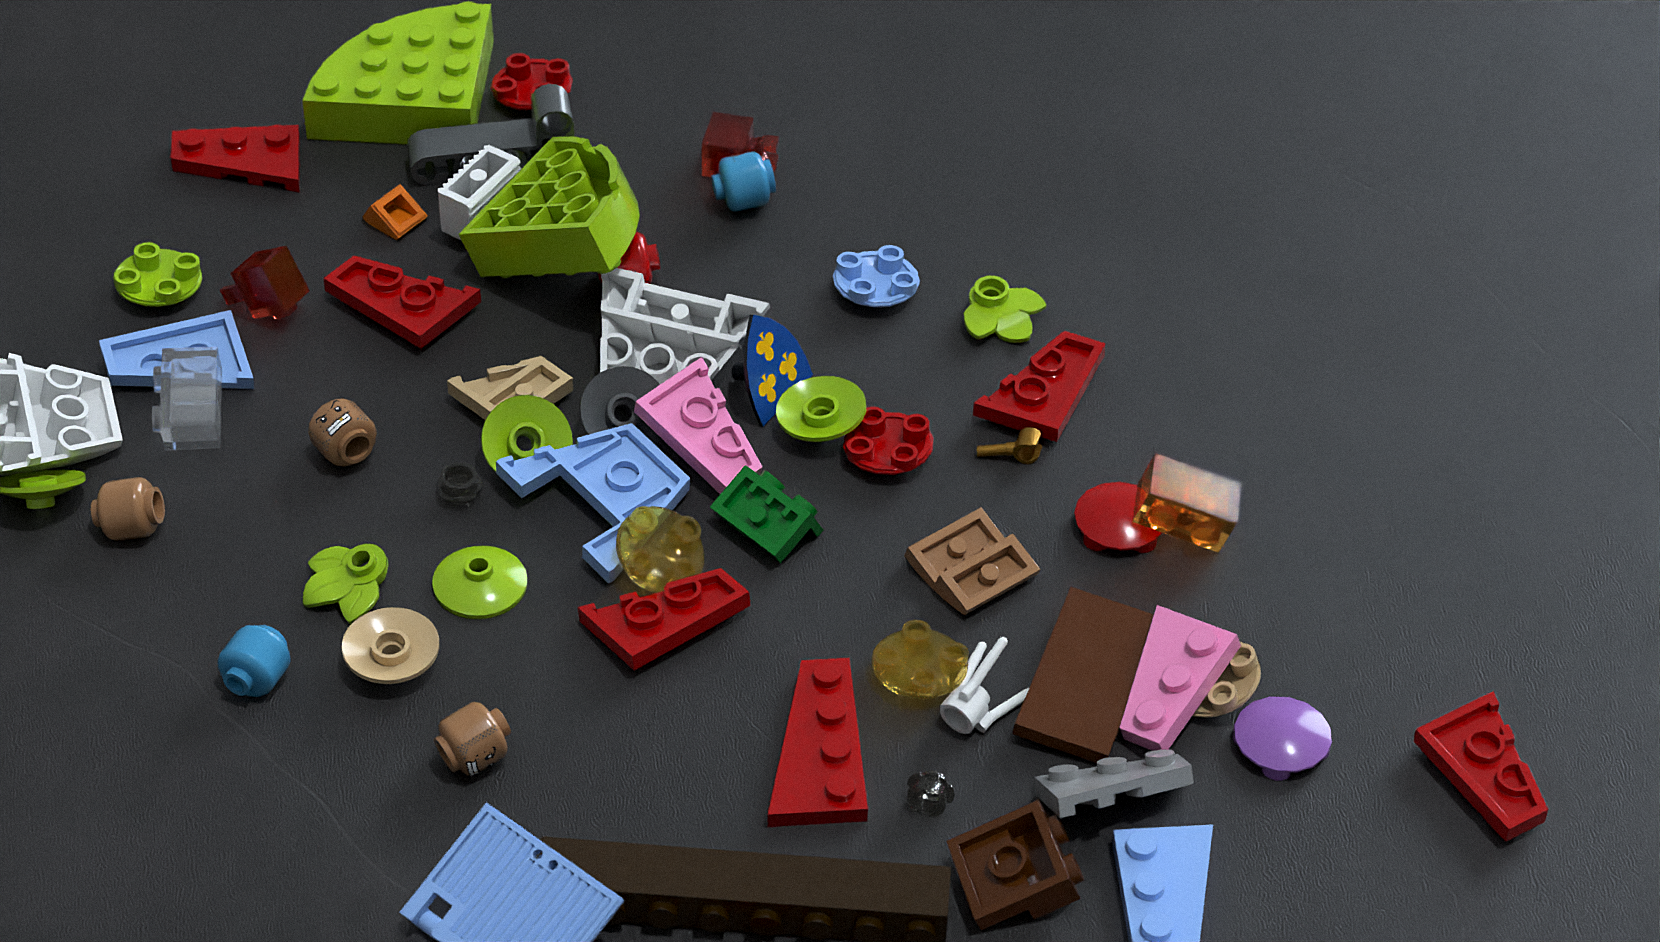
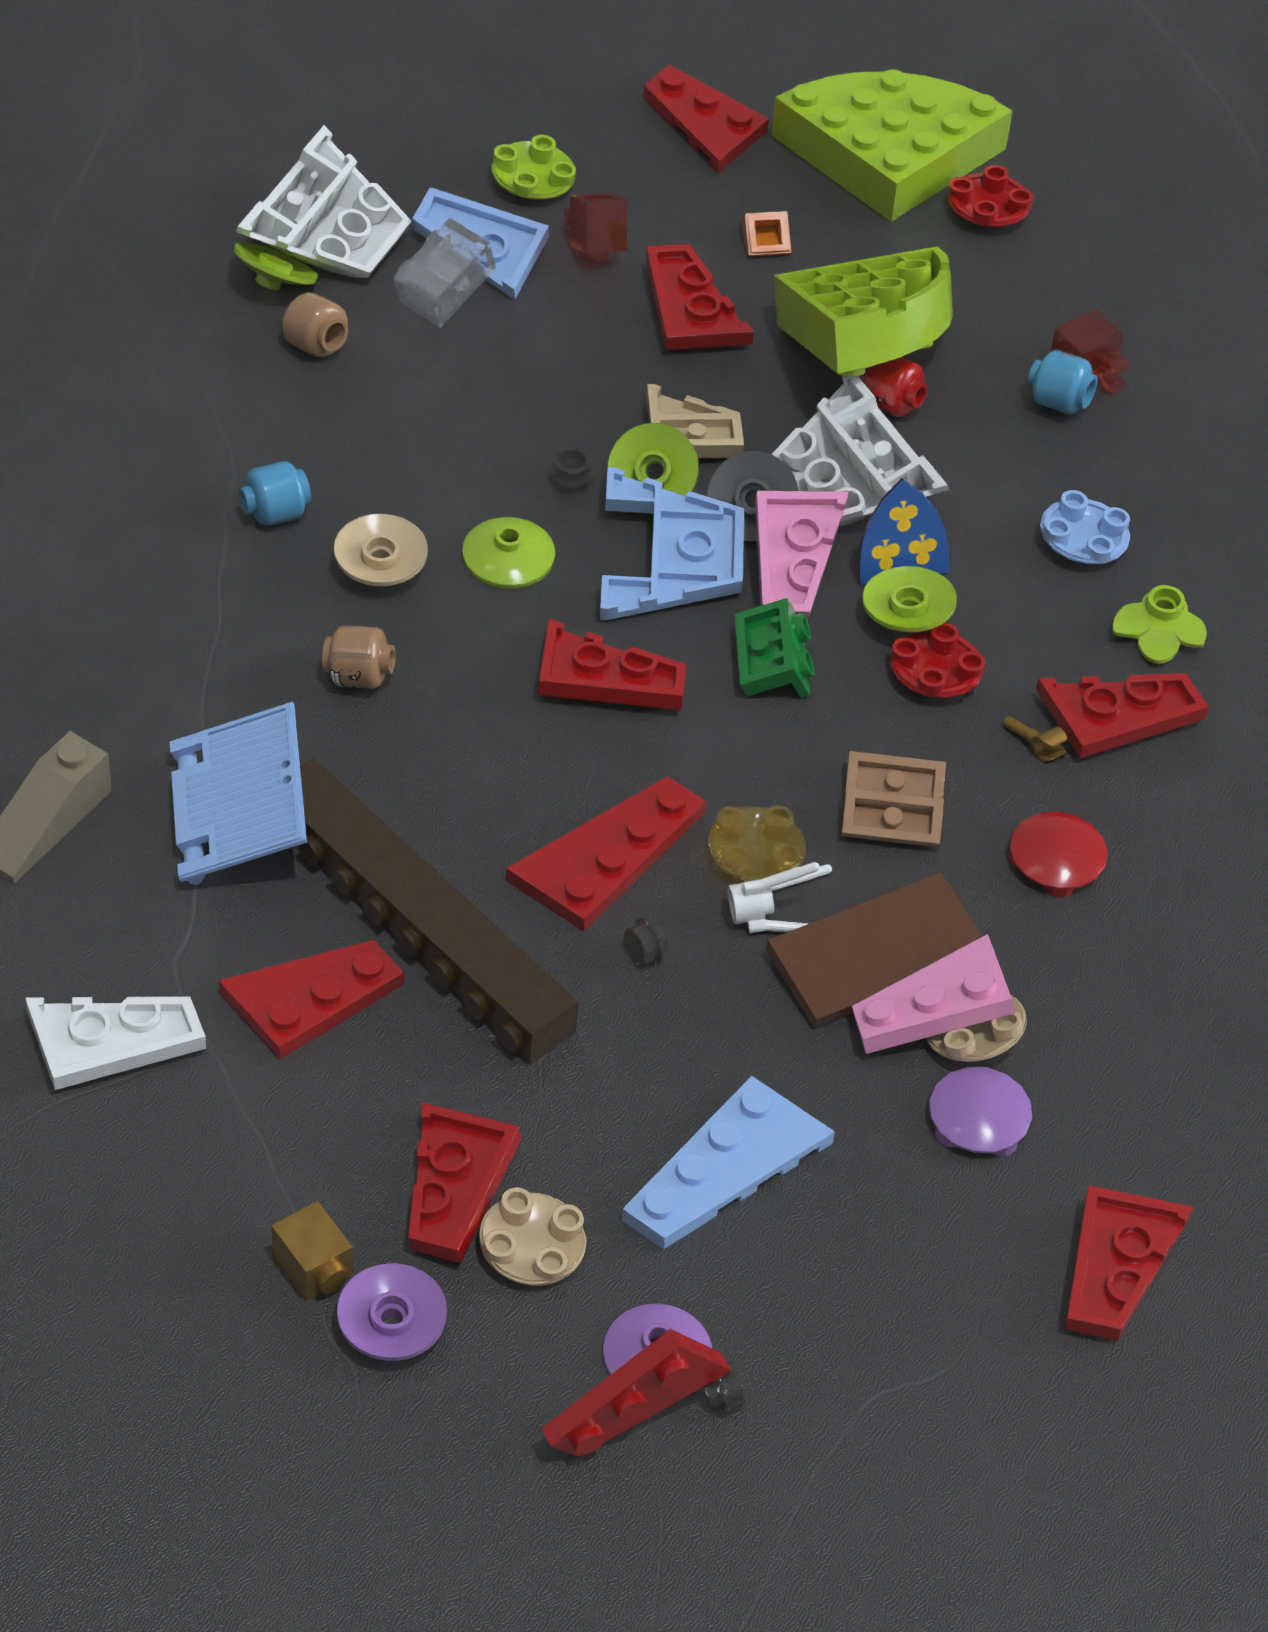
camera: 40 degrees right, 5 degrees up
lime plate [303,544,388,624] -> none
medium nougat head [308,398,377,467] -> none
dark grey beam [407,84,575,186] -> none
white brick [437,145,521,240] -> none
clear yellow dish [616,506,704,593] -> none
reddish brown plate [946,800,1085,930] -> none
light grey wing [1034,750,1193,818] -> none
clear orange brick [1132,453,1241,552] -> none

